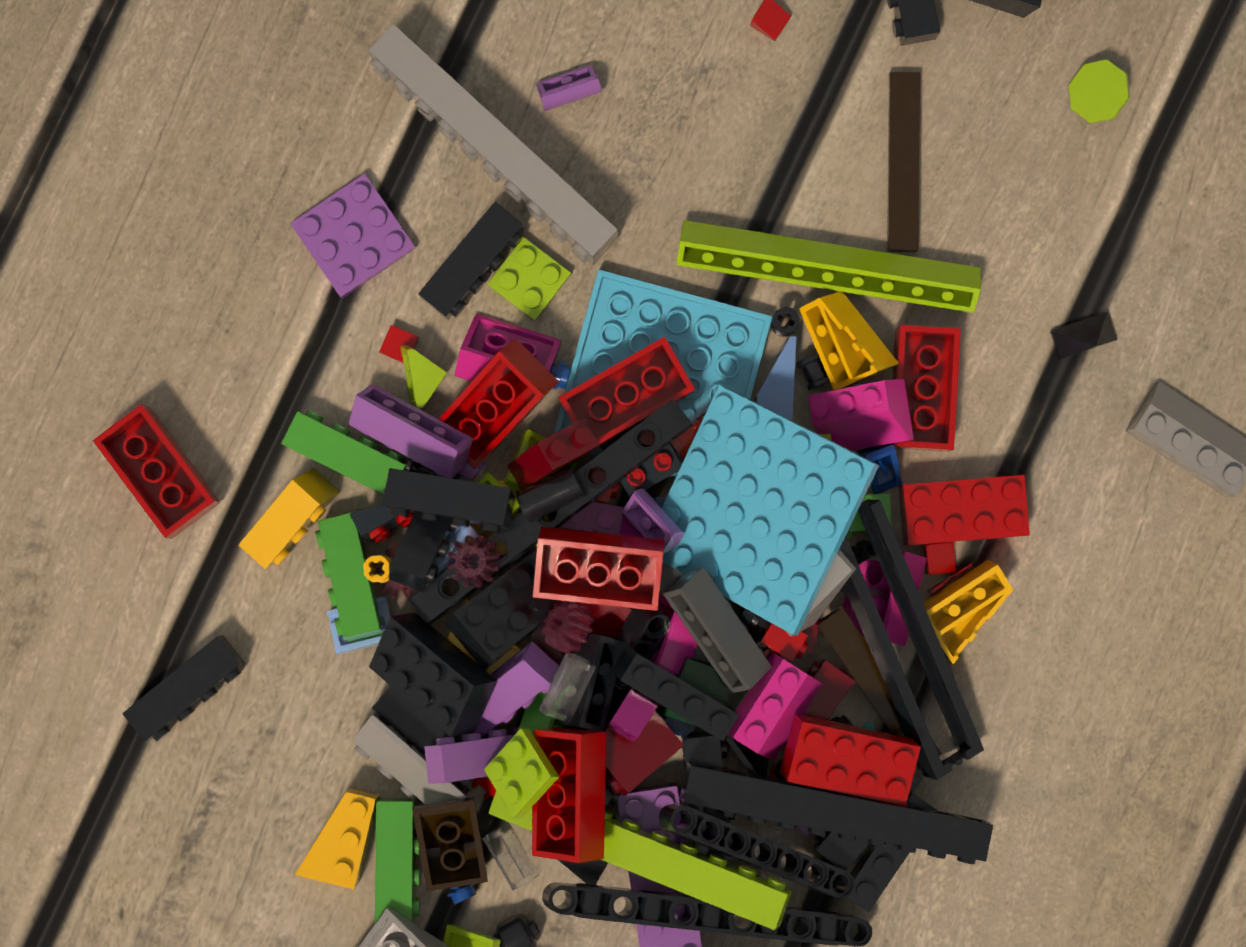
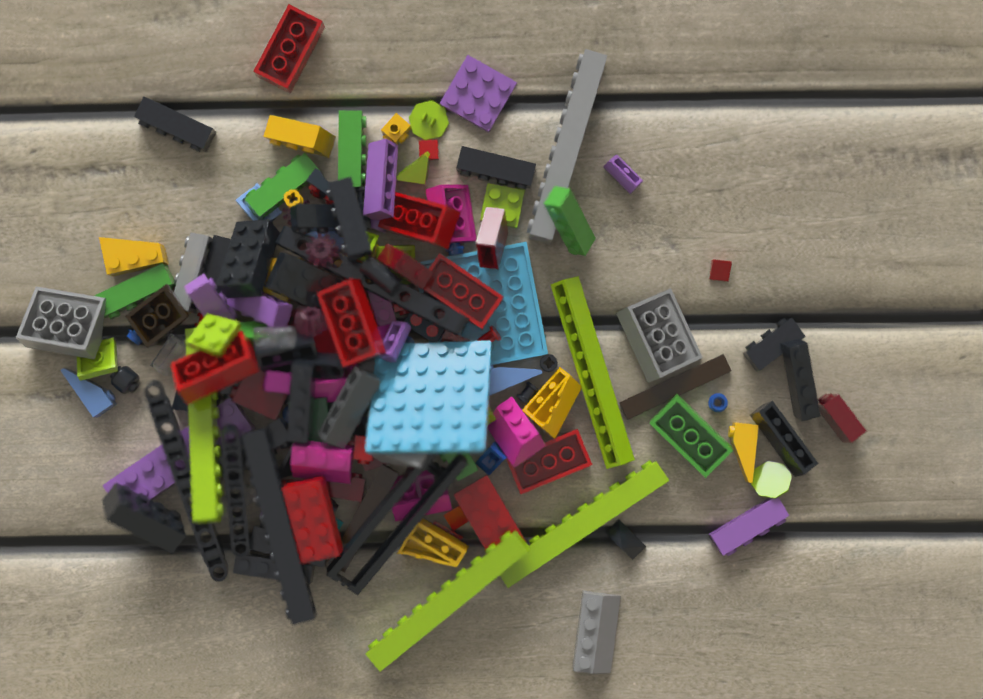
camera: 70 degrees right, 0 degrees up
none -> lime brick [365,530,530,672]
none -> yellow brick [381,113,412,145]
none -> lime piece [409,100,449,140]
none -> brick [476,207,508,269]
none -> red piece [477,325,502,343]
none -> lime brick [500,460,669,588]
none -> bright green brick [544,186,596,256]
none -> light grey slope [616,288,703,383]
none -> bright green brick [650,394,733,478]
none -> blue plate [708,393,728,412]
none -> medium lavender brick [709,497,790,556]
none -> yellow slope [728,422,759,483]
none -> black brick [750,401,819,477]

